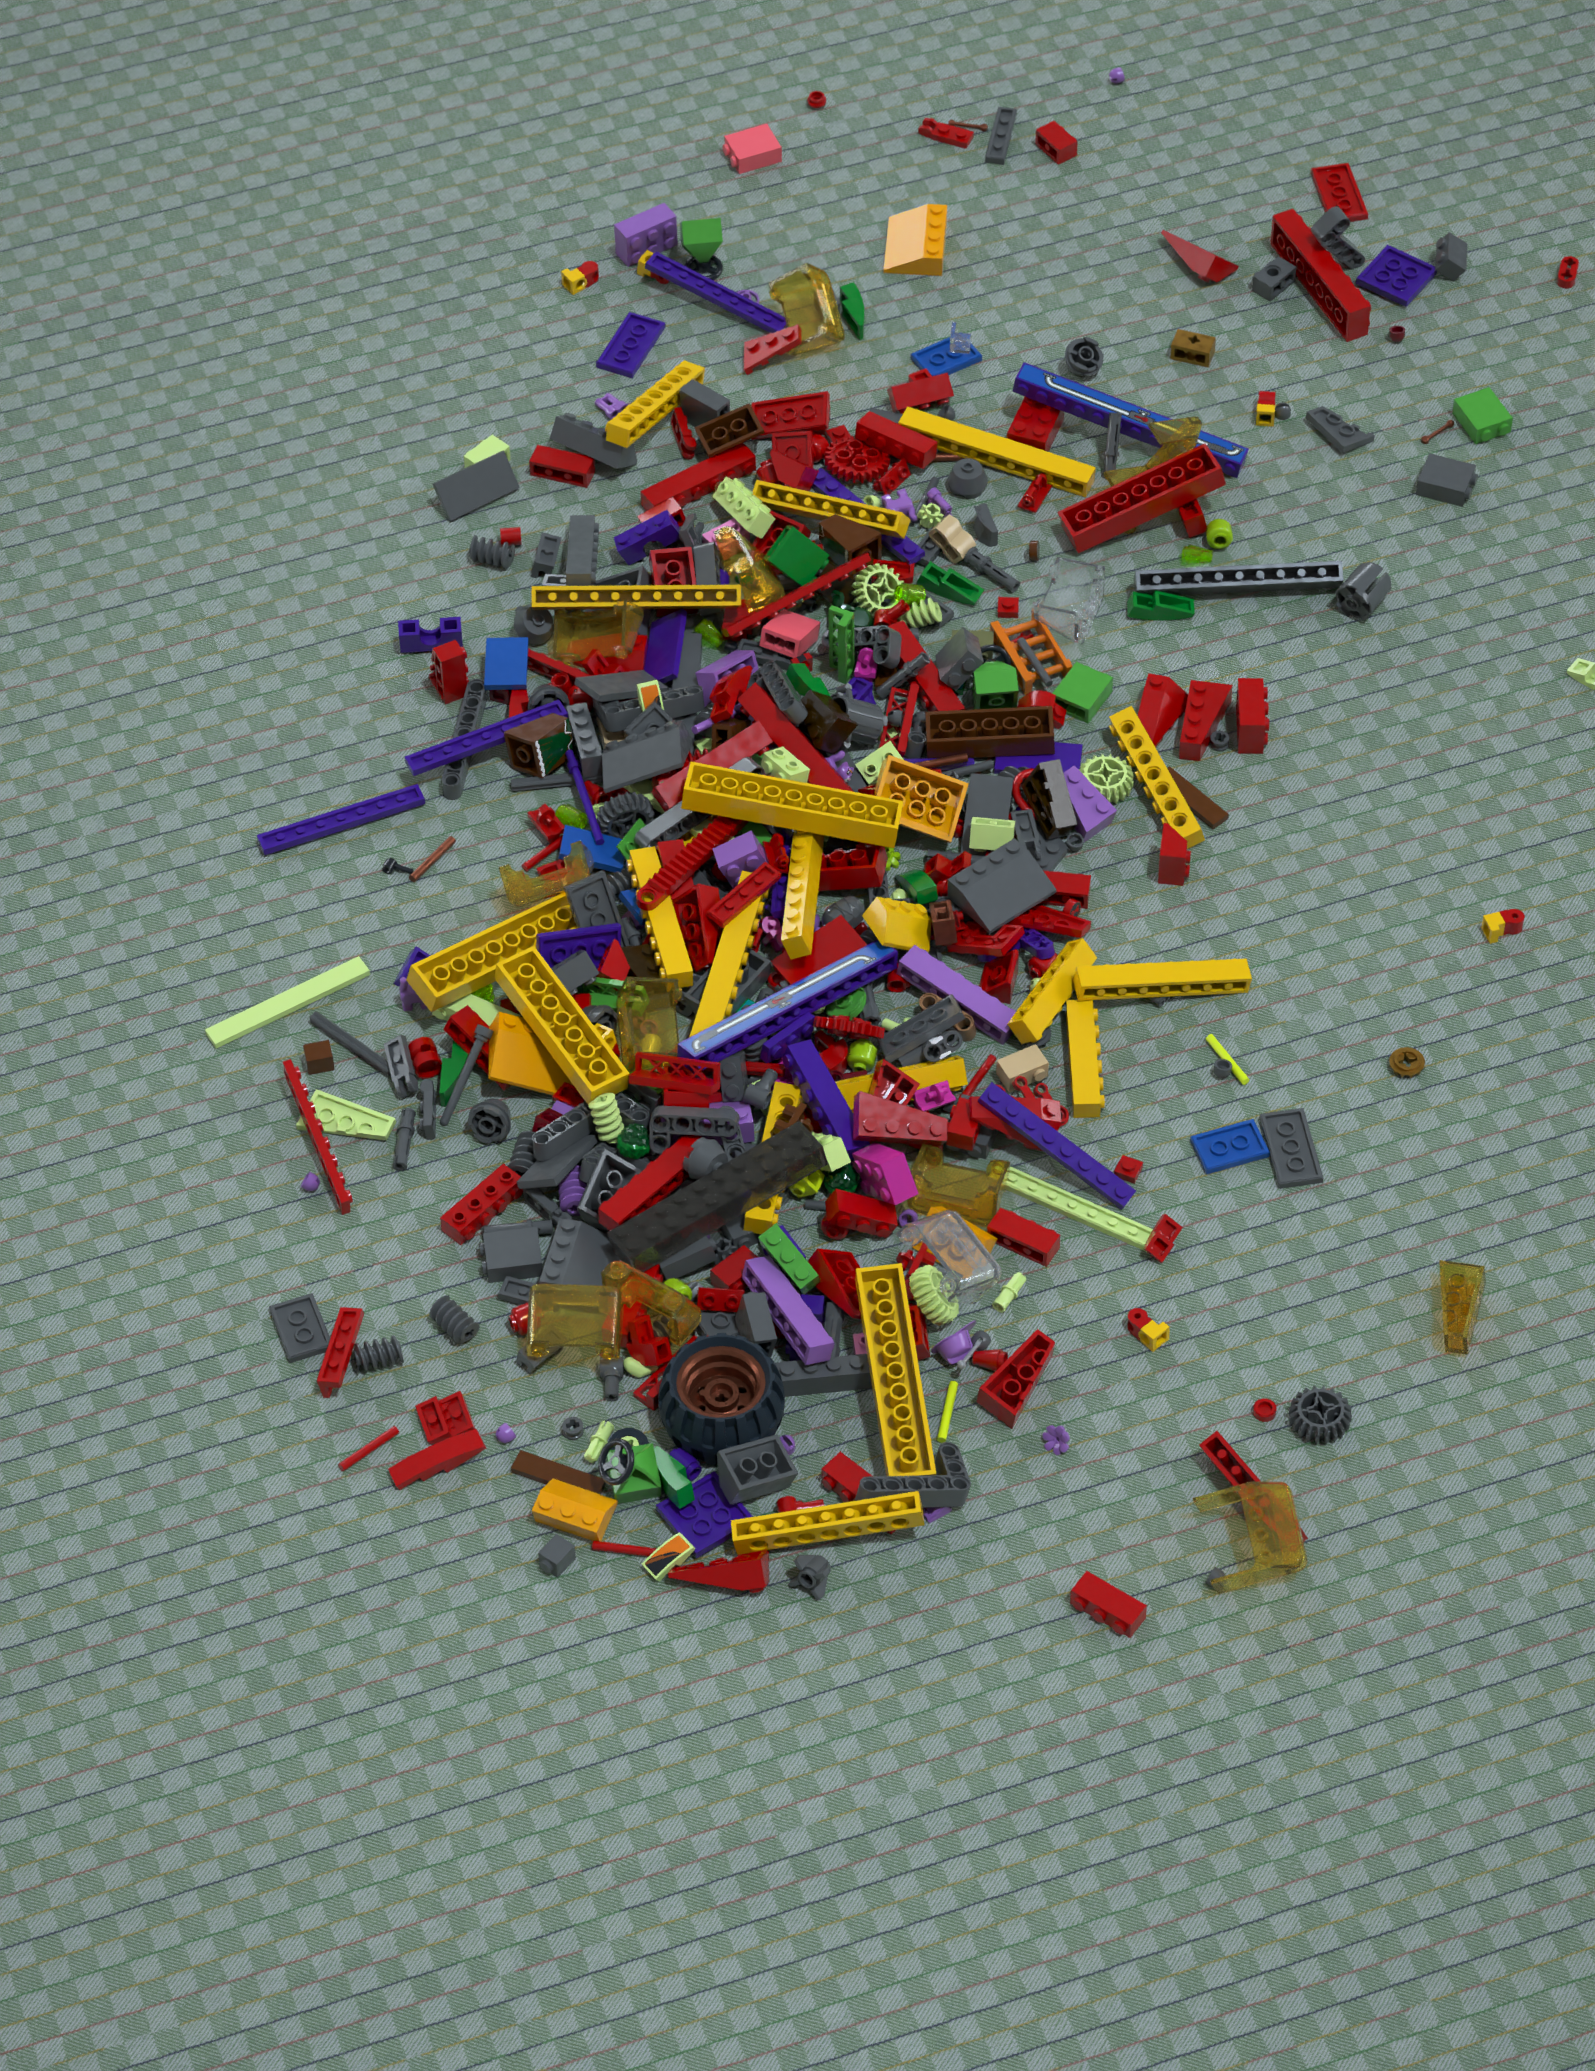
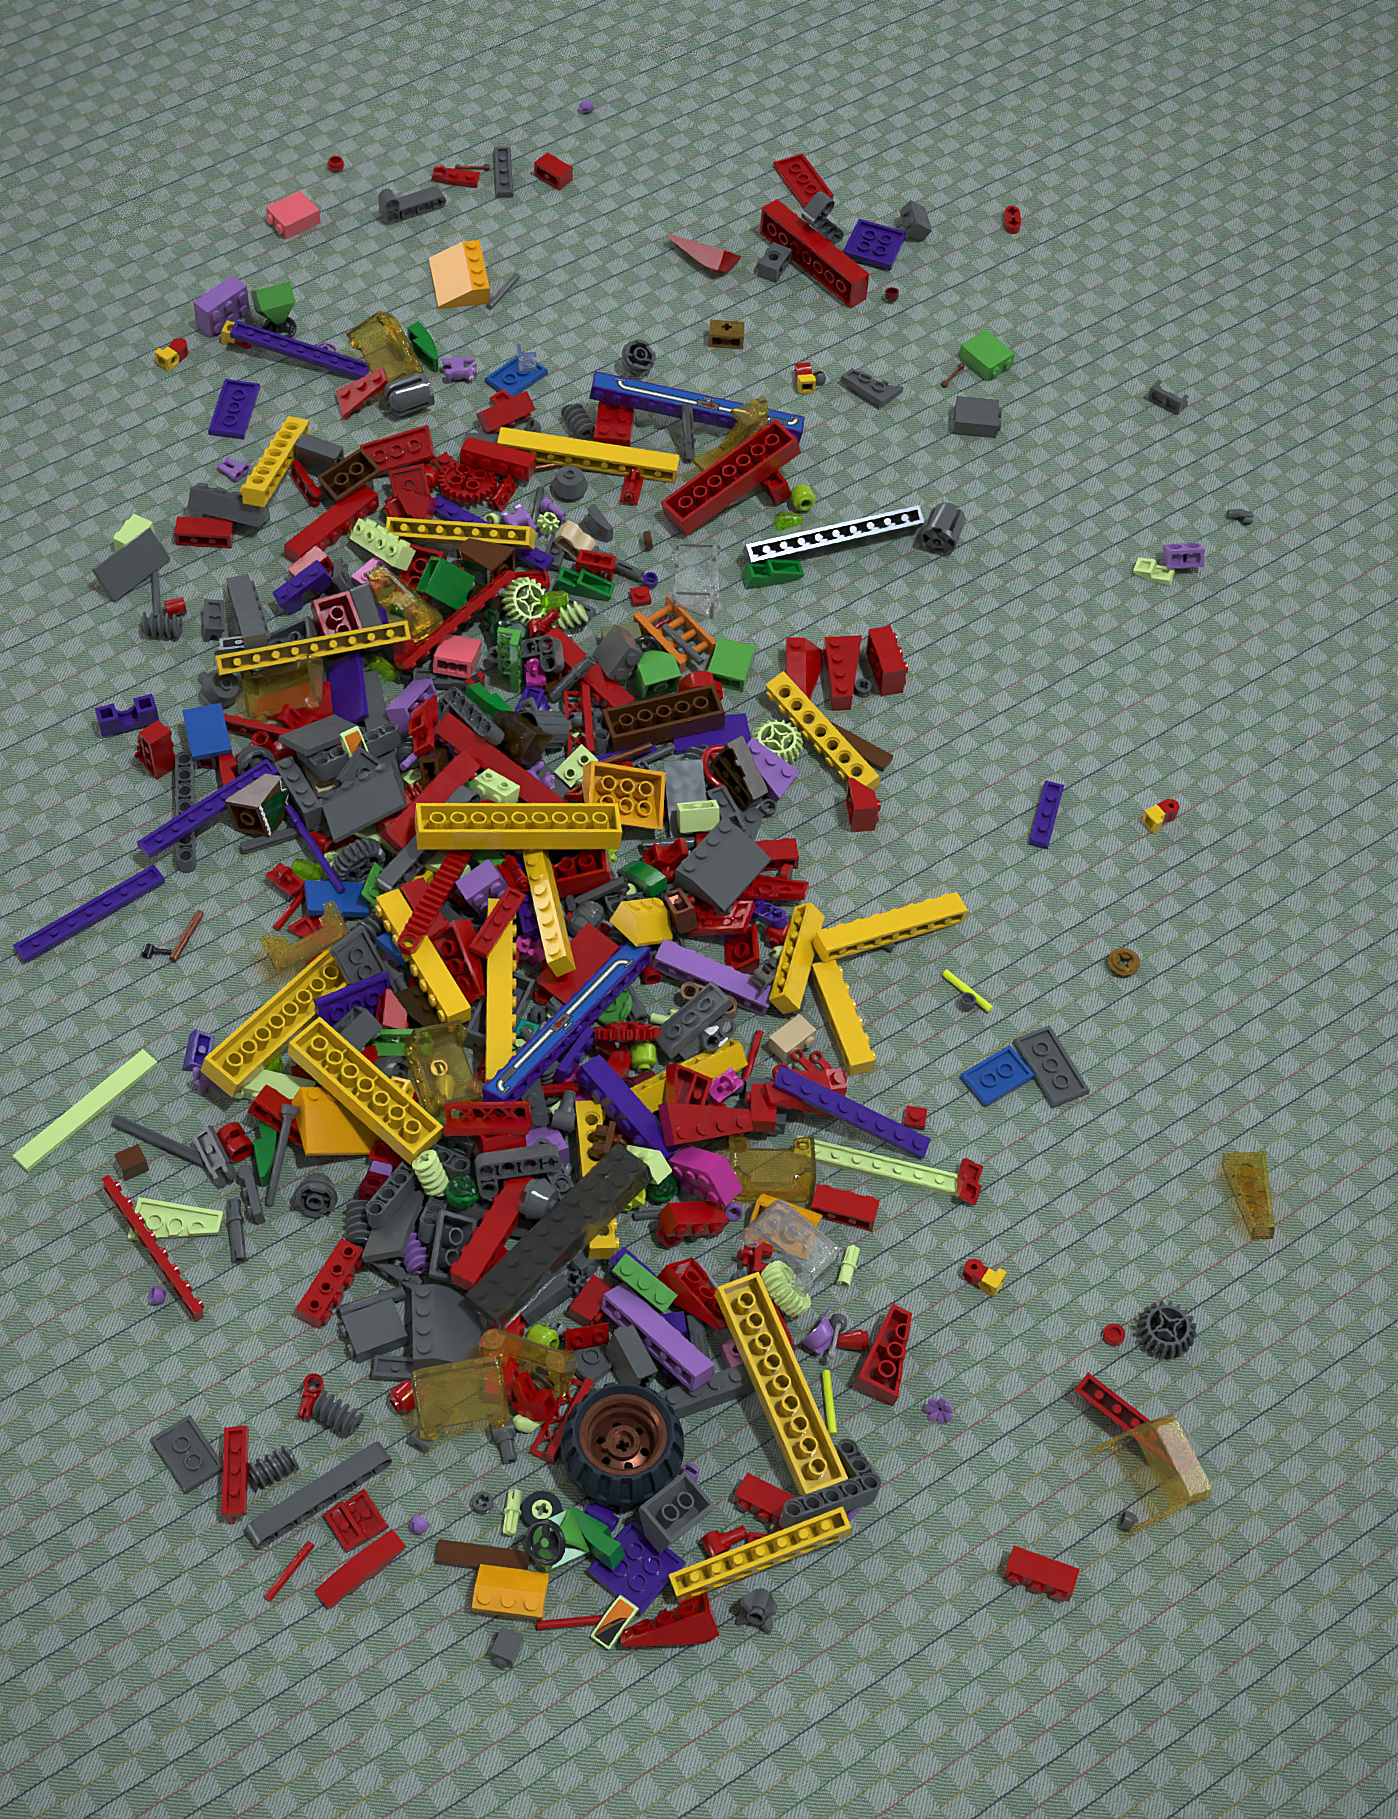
camera: 20 degrees left, 5 degrees up
none -> dark grey bar [151,571,161,618]
none -> dark grey beam [245,1442,392,1549]
none -> red pin [297,1373,325,1421]
none -> dark grey beam [378,186,446,224]
none -> dark grey cylinder [384,372,435,417]
none -> medium lavender animal [442,356,477,383]
none -> dark grey bar [486,273,520,310]
none -> dark grey piece [561,403,595,440]
none -> dark grey piece [566,876,630,912]
none -> red brick [576,549,617,582]
none -> dark purple hinge [643,572,658,589]
none -> dark grey piece [749,958,779,996]
none -> dark purple tile [1028,780,1064,850]

